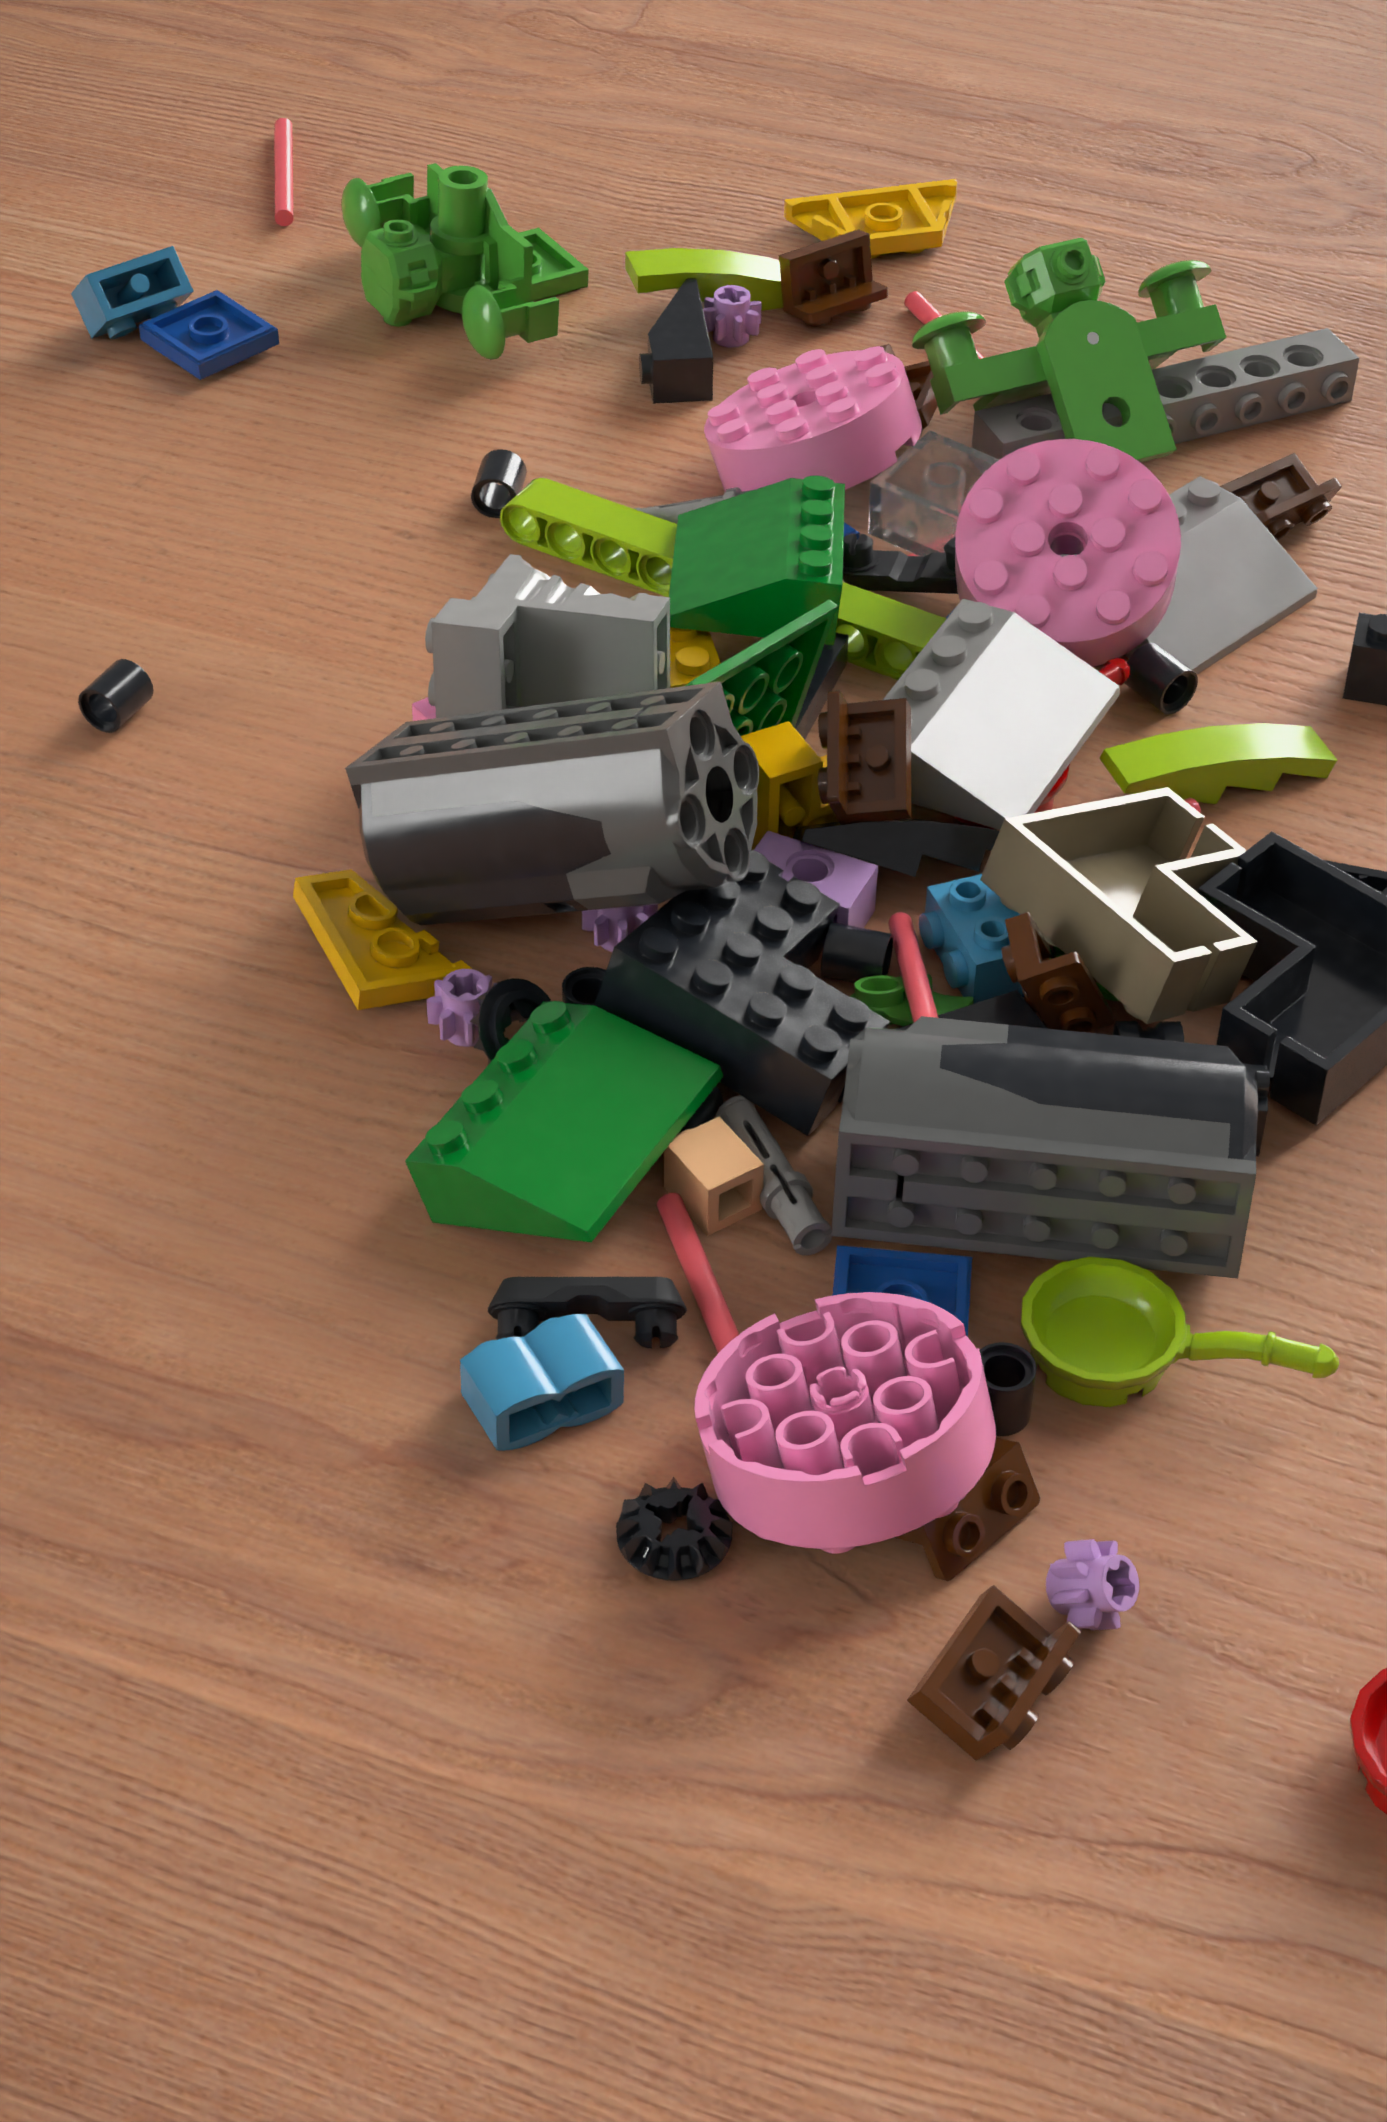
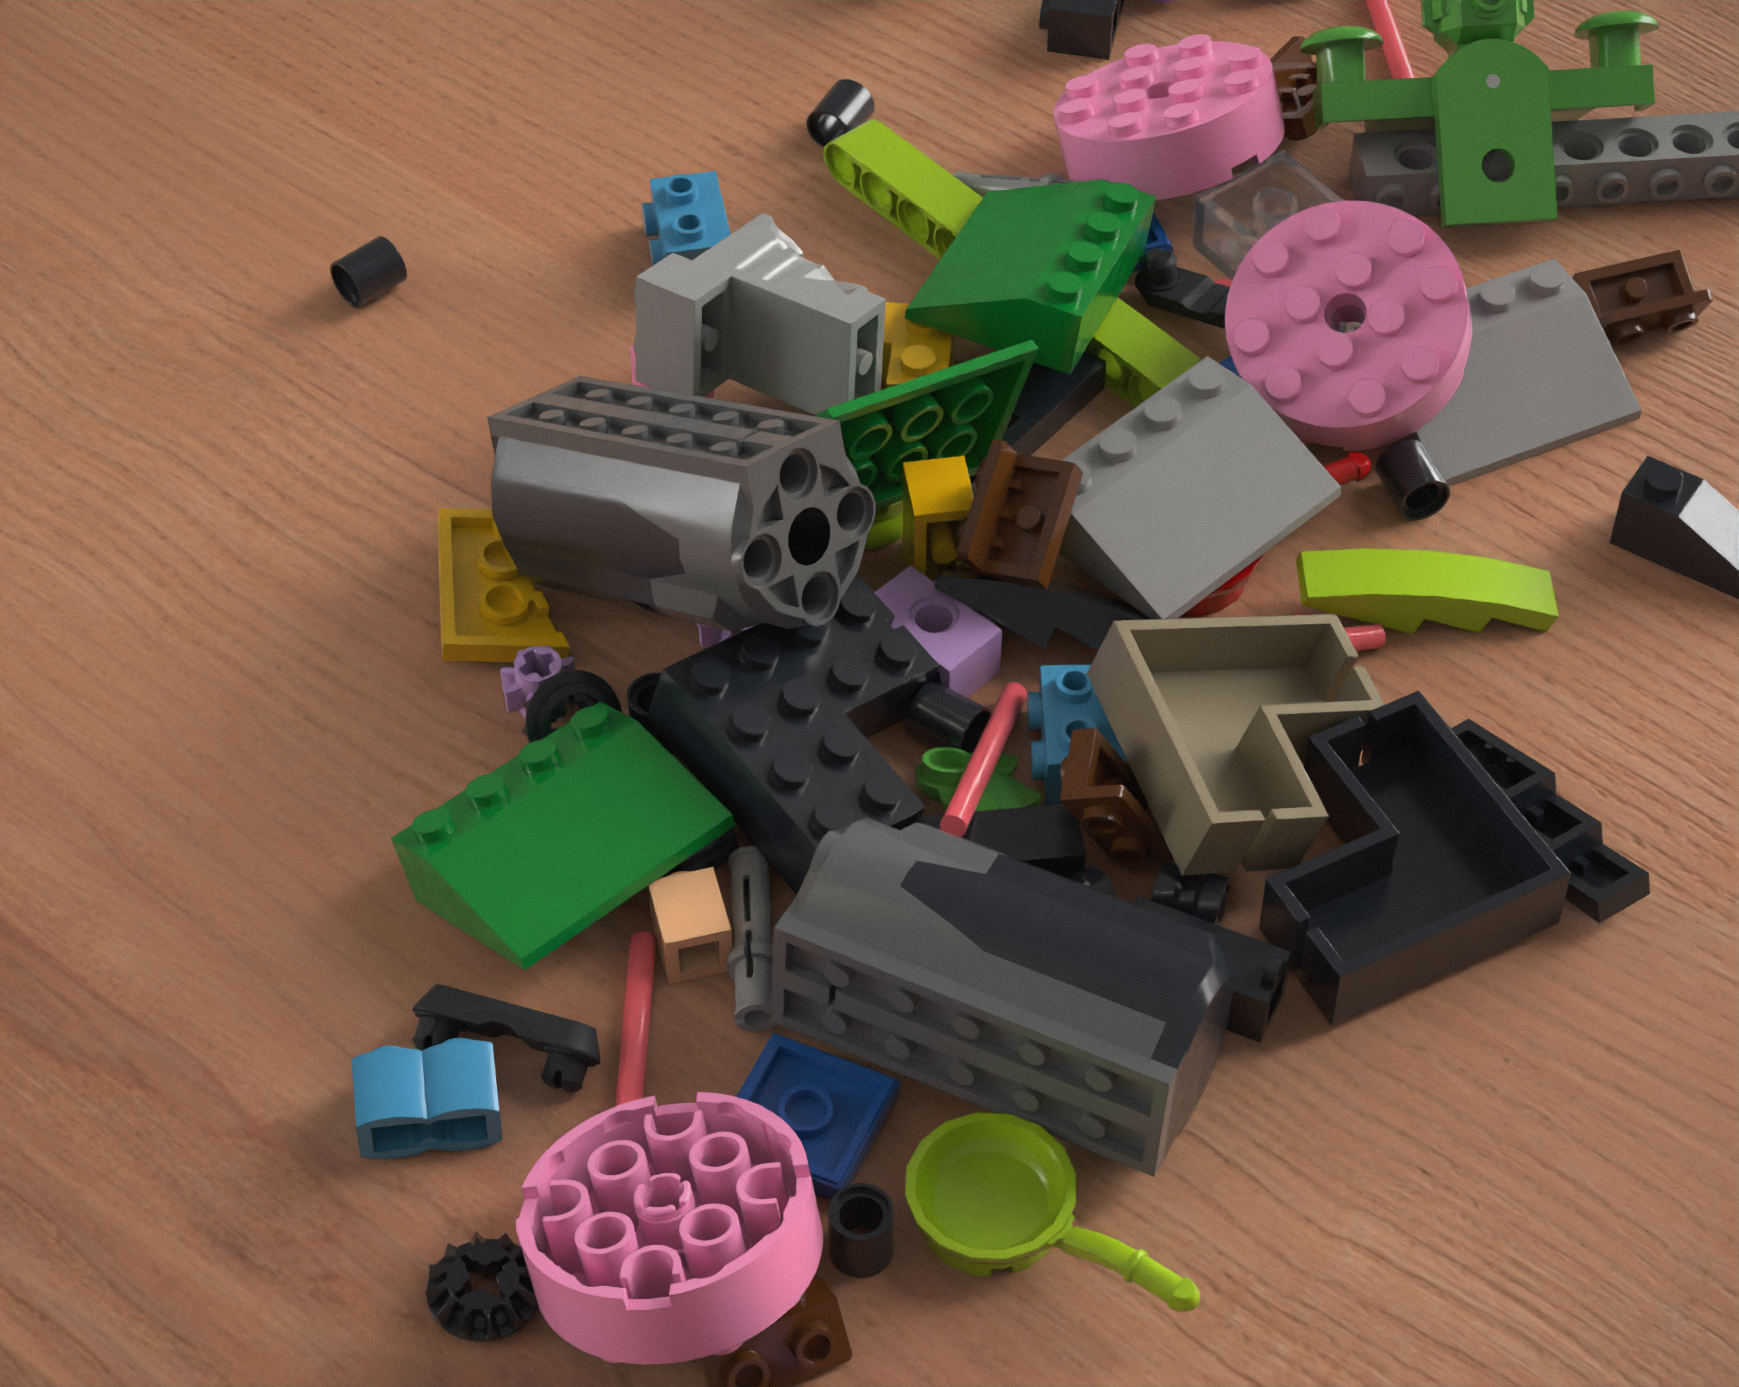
camera: 20 degrees right, 5 degrees up
none -> dark azure brick [641,171,731,266]

